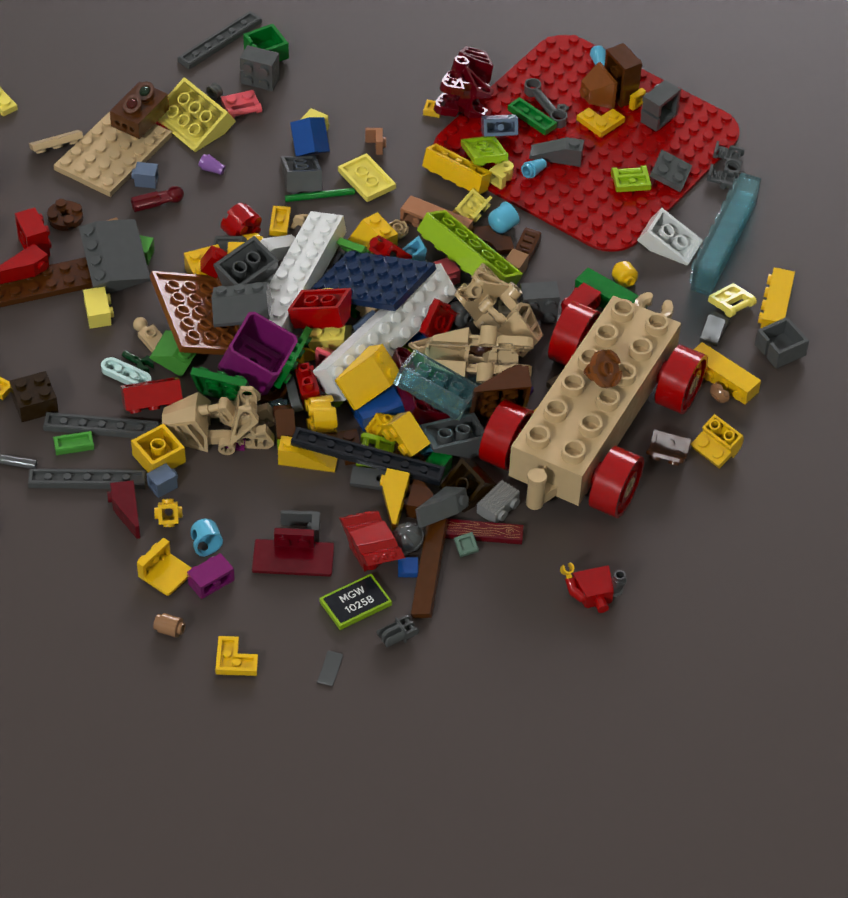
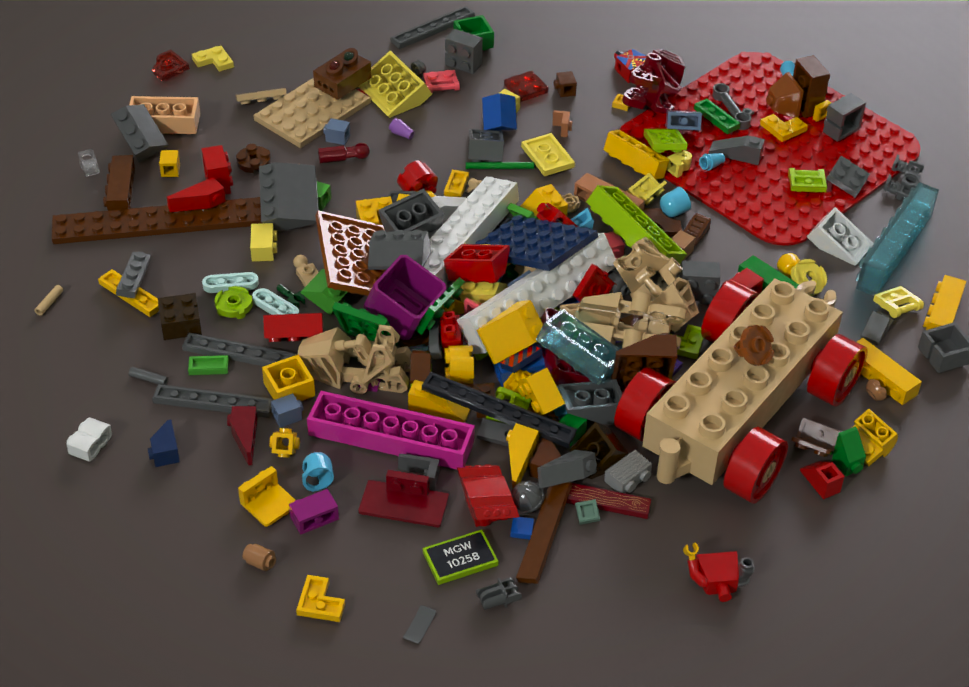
camera: 10 degrees right, 5 degrees down
red brick [200,245,227,279] -> none
none -> dark blue slope [148,419,180,467]
none -> light aqua plate [202,272,259,293]
none -> lime plate [215,286,253,319]
none -> dark pink brick [307,391,475,469]
none -> dark blue tile [500,345,543,373]
none -> clear red plate [504,71,549,102]
none -> reddish brown brick [554,71,577,97]
none -> red torso [614,49,646,83]
none -> lime plate [671,324,704,359]
none -> light yellow plate [791,259,827,296]
none -> red slope [800,461,845,499]
none -> green slope [832,426,866,476]

